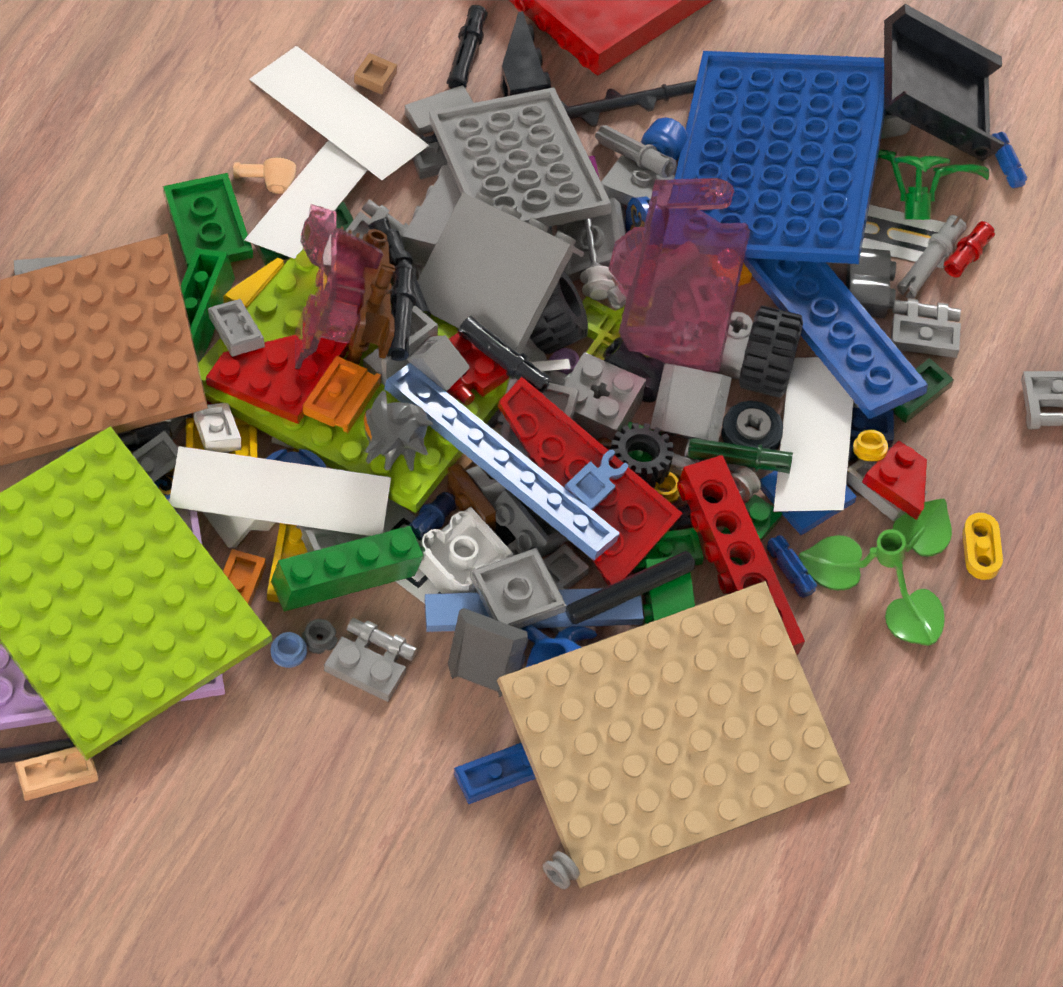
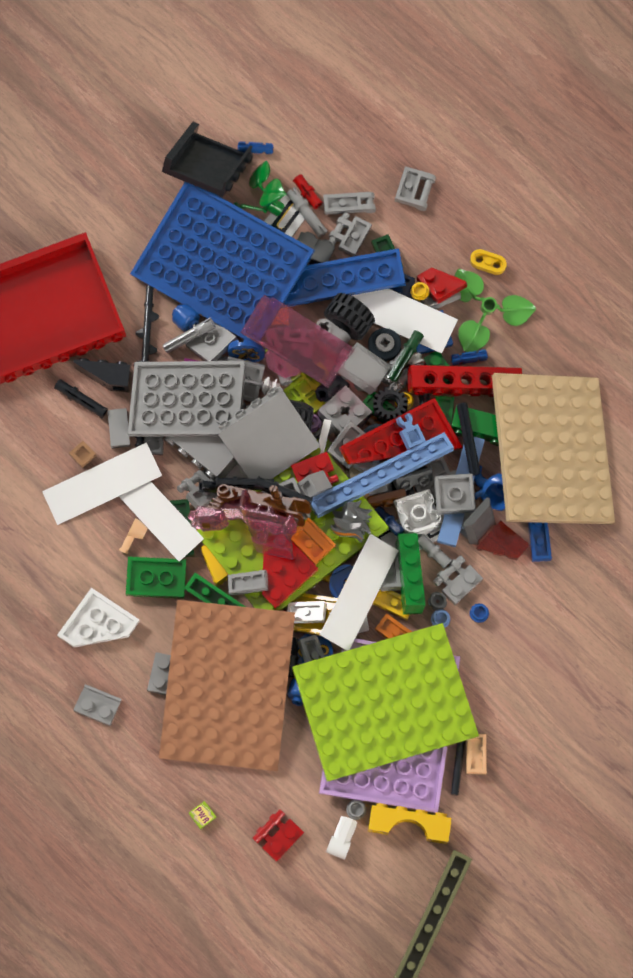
camera: 70 degrees left, 15 degrees up
black pin [457,316,552,393] -> none
light grey bush [543,851,580,890] -> none
none -> white plate [57,588,140,647]
none -> light grey plate [323,192,376,215]
none -> light grey pin [418,534,452,569]
none -> blue plate [469,603,489,623]
none -> clear red wing [476,520,530,561]

